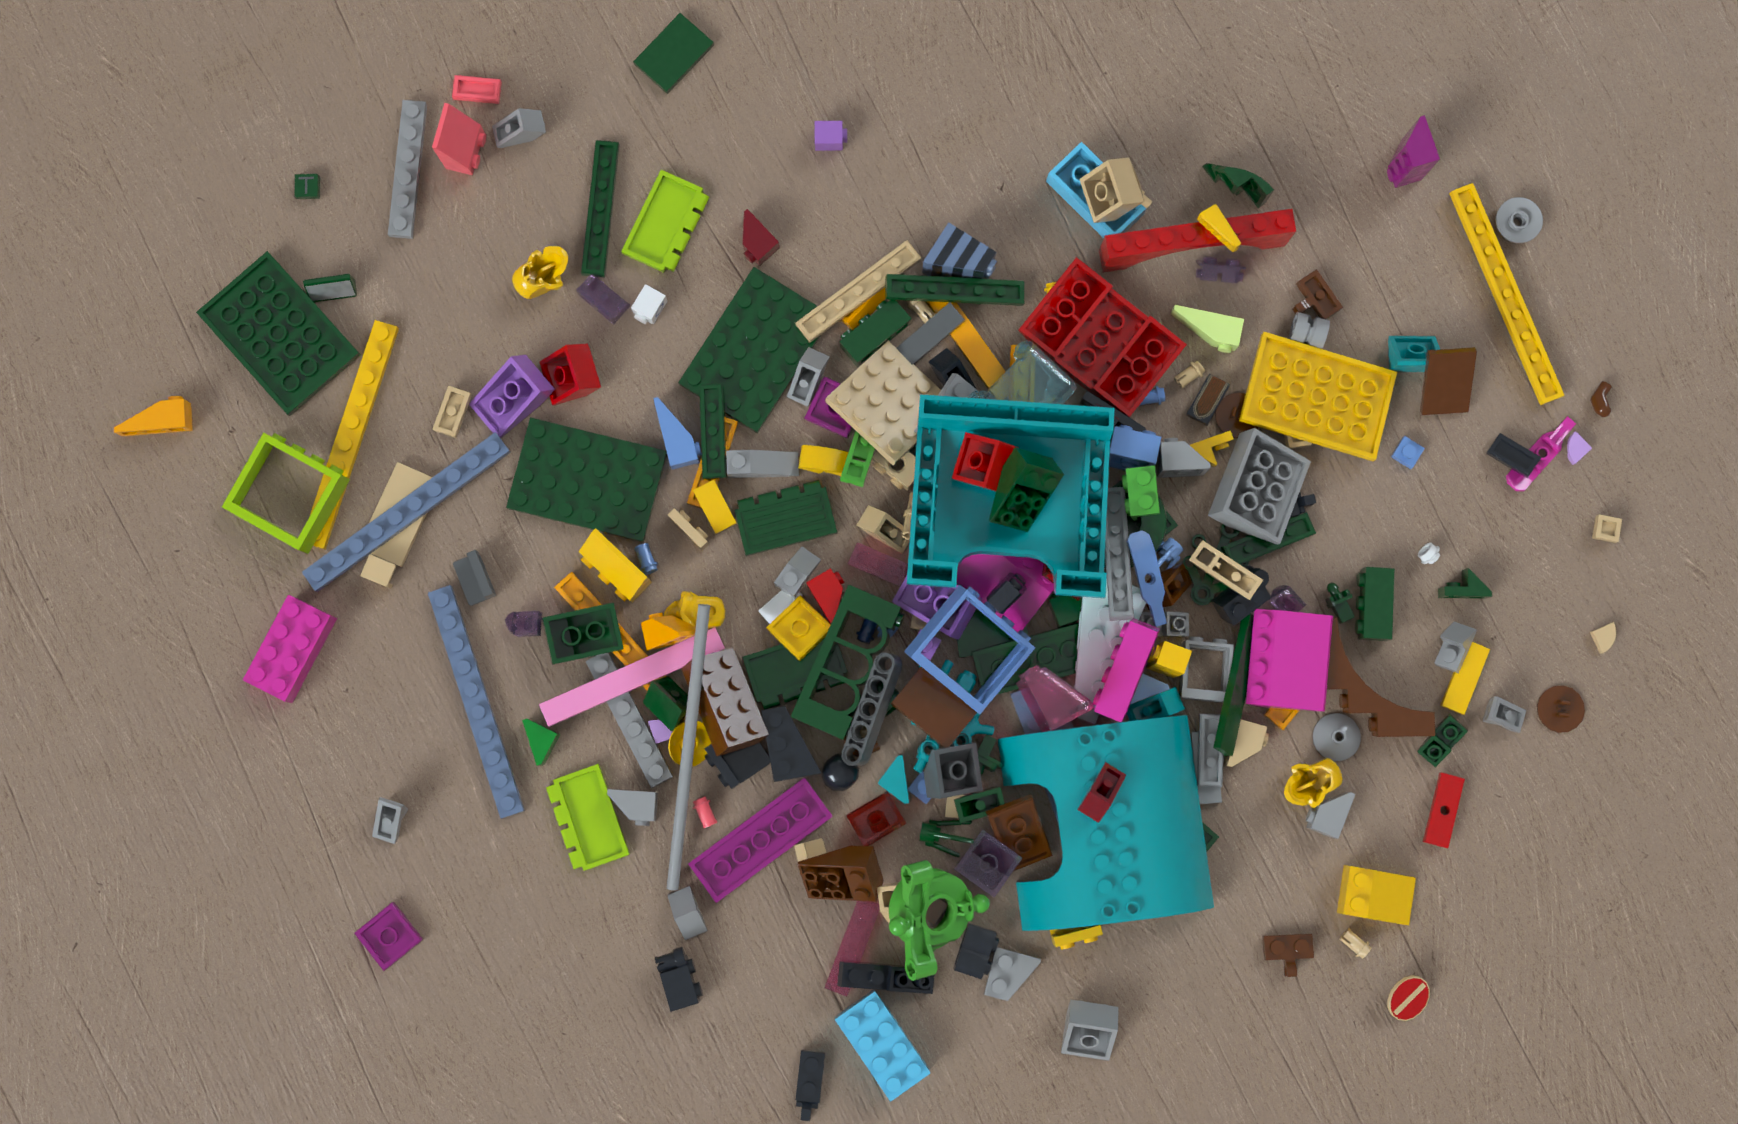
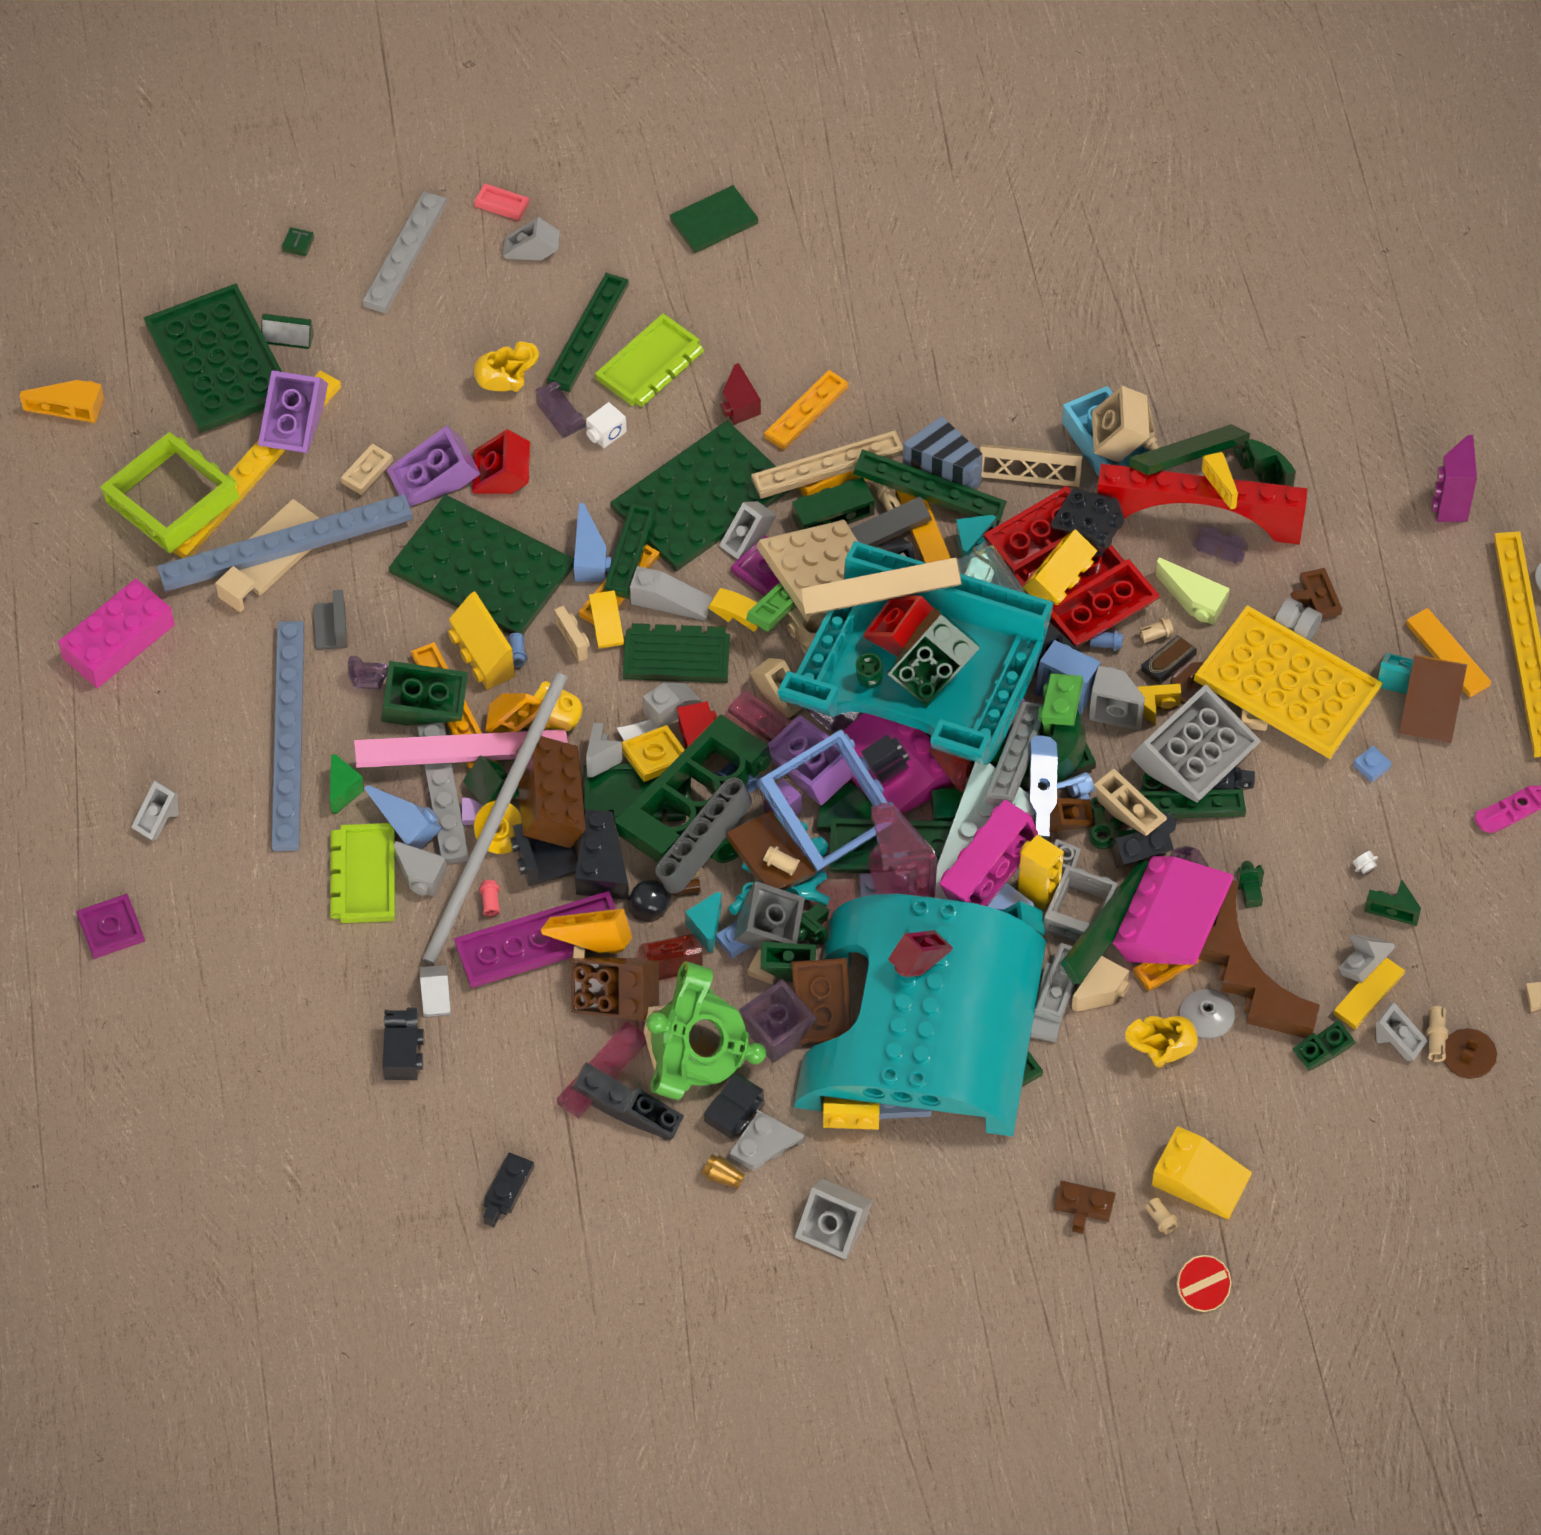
camera: 20 degrees right, 25 degrees down
coral slope [432,103,486,175] -> none
medium lavender brick [814,121,847,151] -> none
medium azure brick [835,989,931,1102] -> none
dark green plant [919,820,974,858] -> none
light grey slope [1306,792,1355,839] -> none
dark green brick [1355,567,1395,641] -> none
red tile [1423,772,1465,849] -> none
black tile [1486,433,1541,478] -> none
none -> medium lavender slope [258,370,328,453]
none -> medium blue slope [364,785,442,849]
none -> light orange slope [541,908,633,954]
none -> light grey slope [586,723,622,777]
none -> pearl gold cone [702,1154,745,1189]
none -> tan pin [763,846,800,876]
none -> light orange tile [764,370,849,451]
none -> tan tile [801,558,962,615]
none -> dark green wheel [855,653,883,688]
none -> teal slope [956,515,996,566]
none -> tan fence [980,444,1083,487]
none -> yellow brick [1022,529,1097,606]
none -> black bracket [1051,489,1124,557]
none -> dark green tile [1129,424,1250,475]
none -> light orange tile [1406,608,1491,698]
none -> tan pin [1426,1006,1448,1062]

